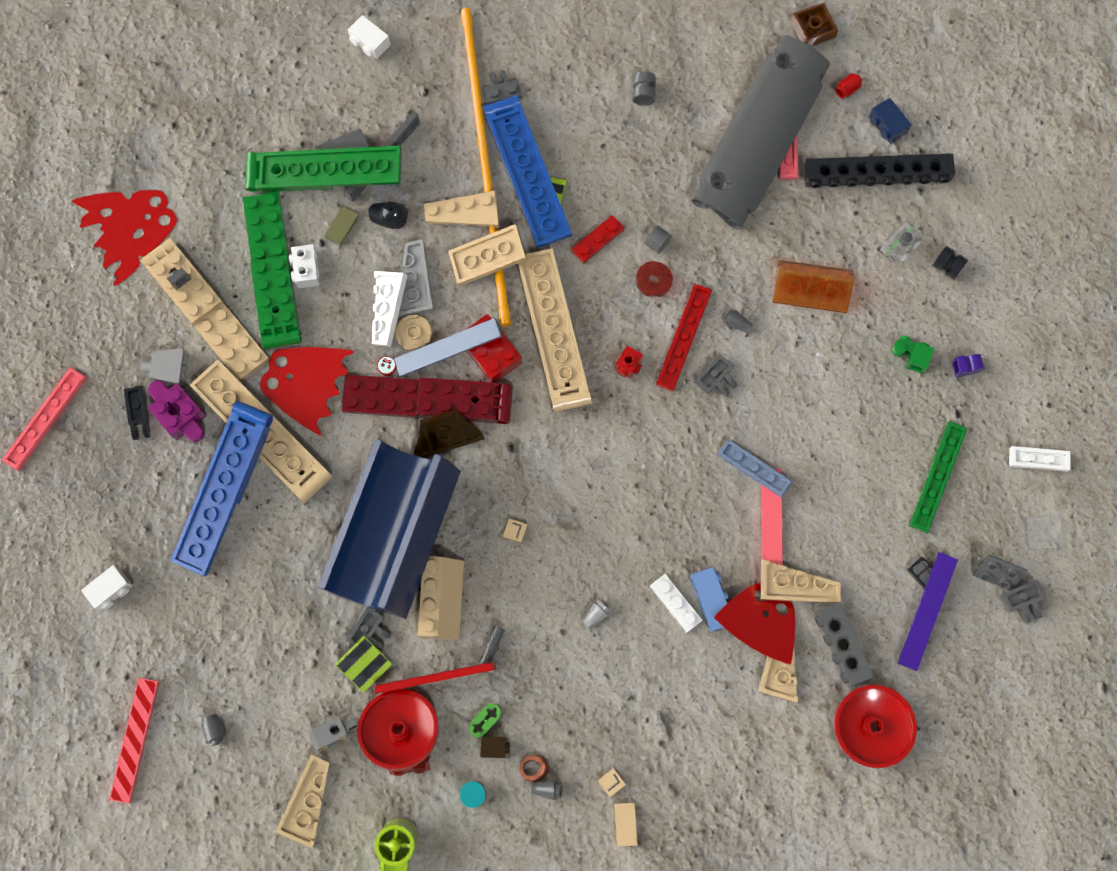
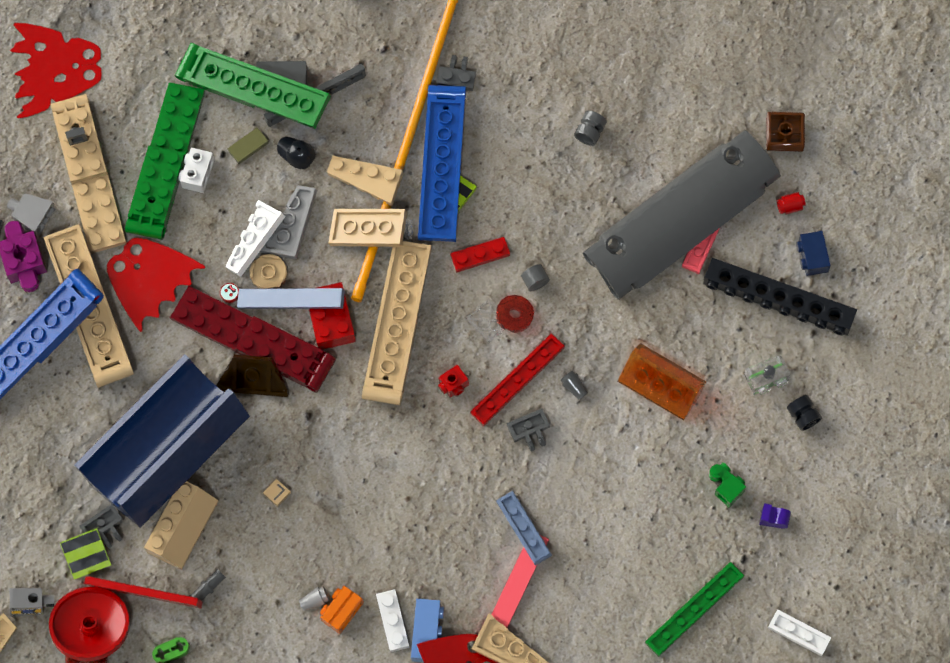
camera: 25 degrees right, 5 degrees down
none -> orange brick [320,586,364,634]

